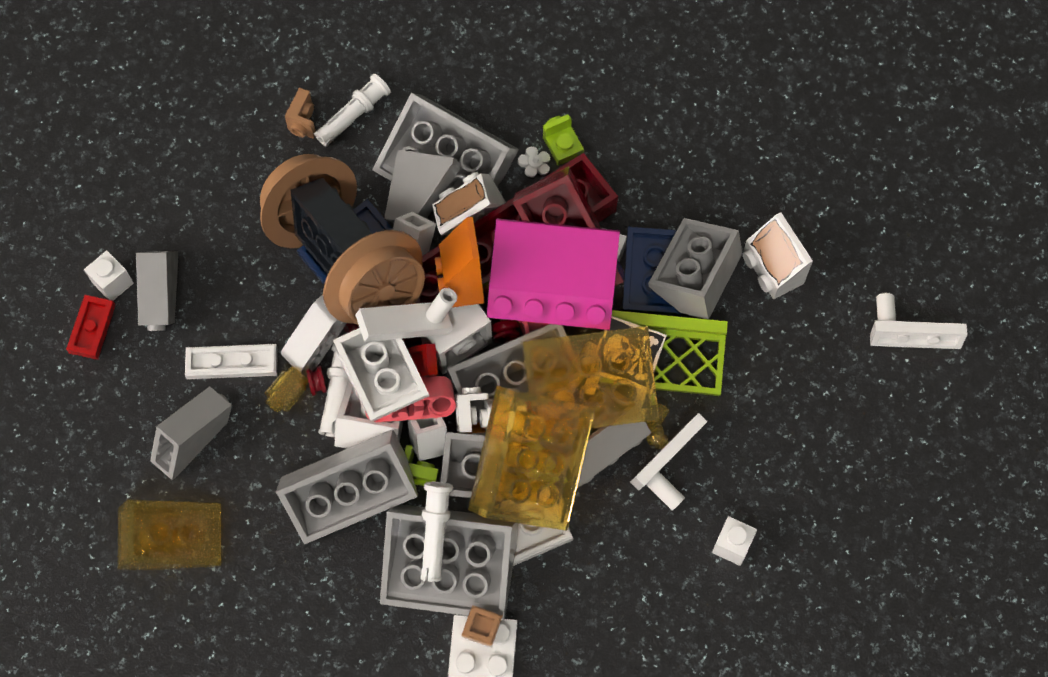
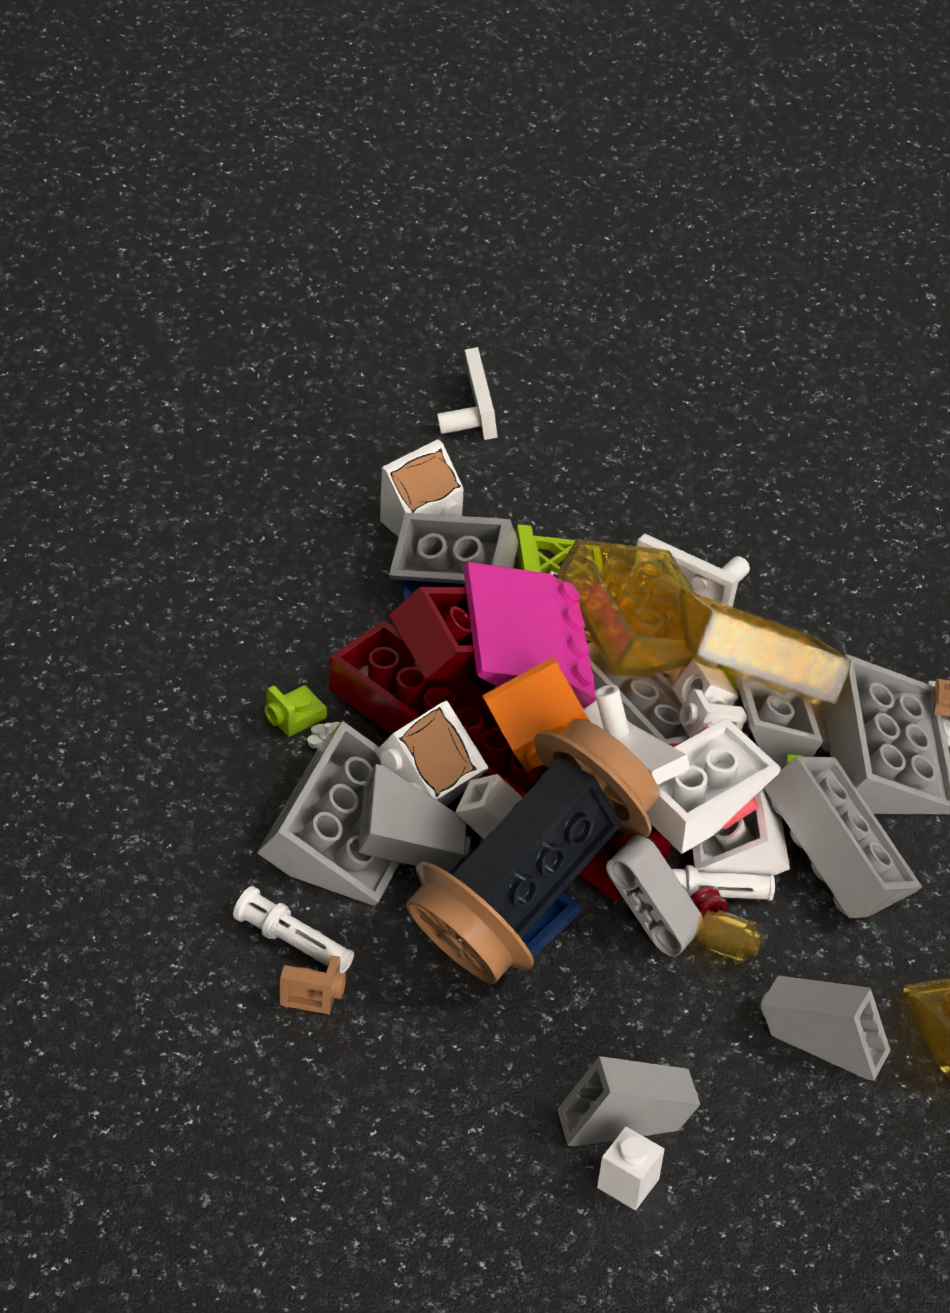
camera: 105 degrees left, 25 degrees down
red plate [66,295,116,360] -> none
white tile [185,344,278,379] -> none
white pin [421,482,453,582] -> none
white brick [712,516,757,566] -> none

